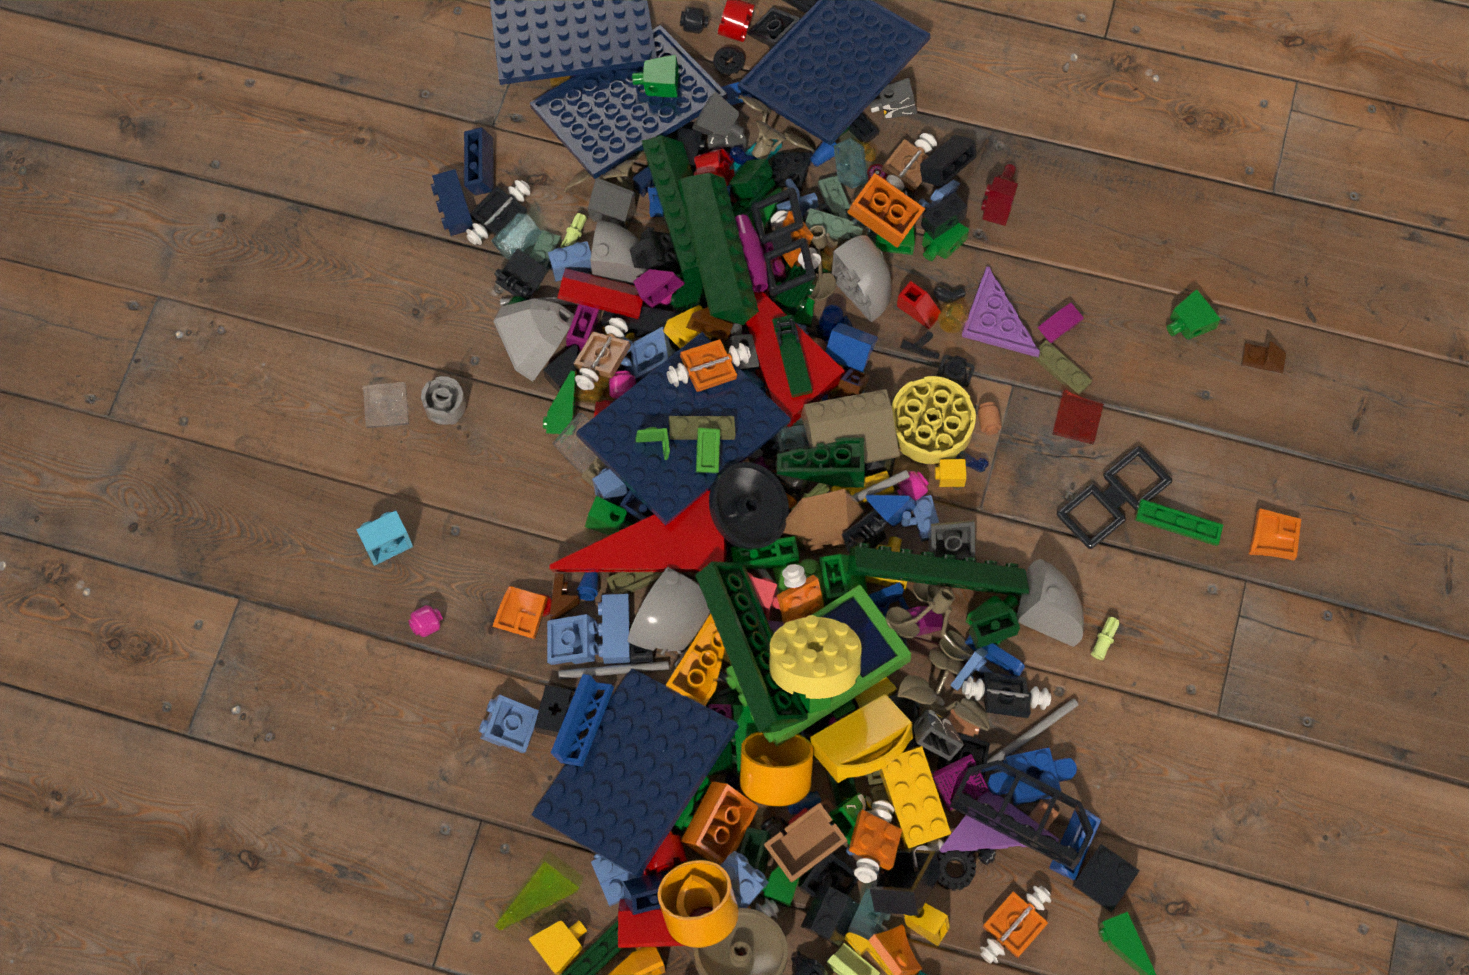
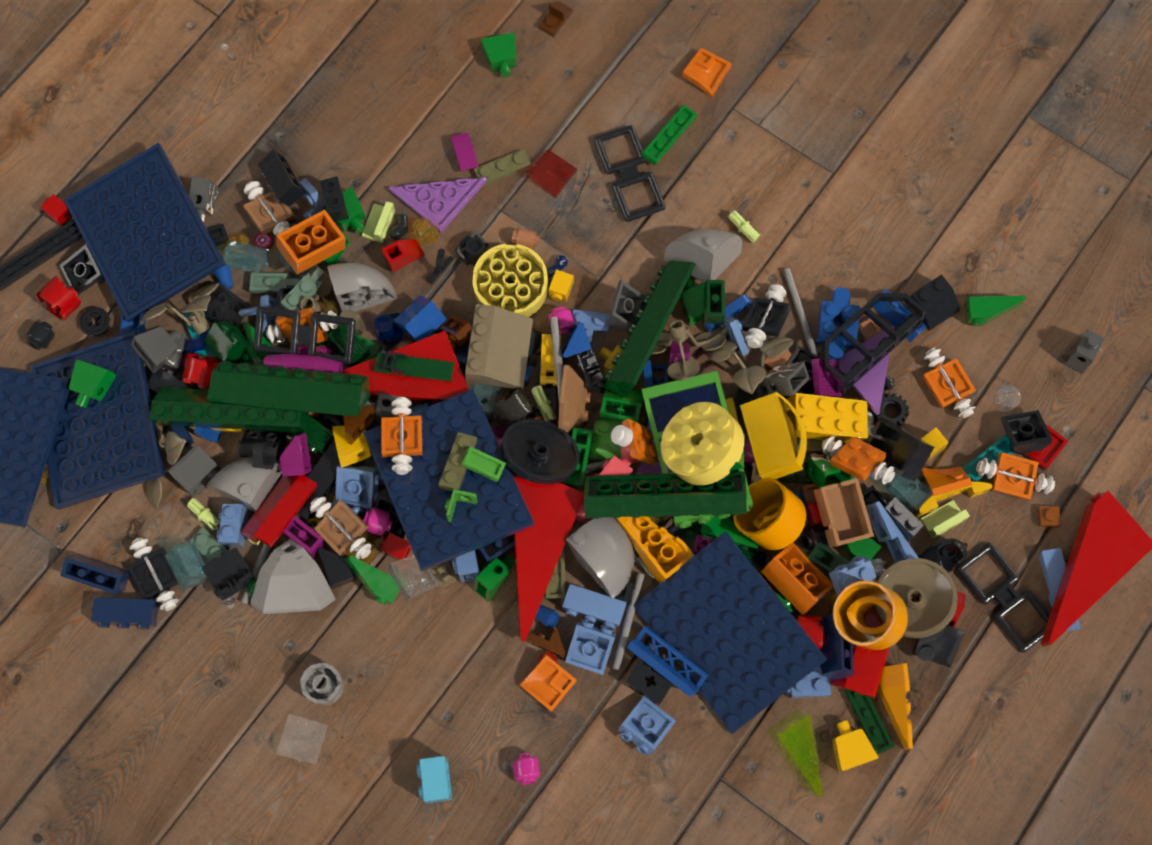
camera: 70 degrees left, 5 degrees up
dark green wedge [777,438,864,487] -> none
dark red brick [981,164,1018,226] -> none
none -> yellowish green panel [362,201,395,243]
none -> medium blue slope [865,501,918,563]

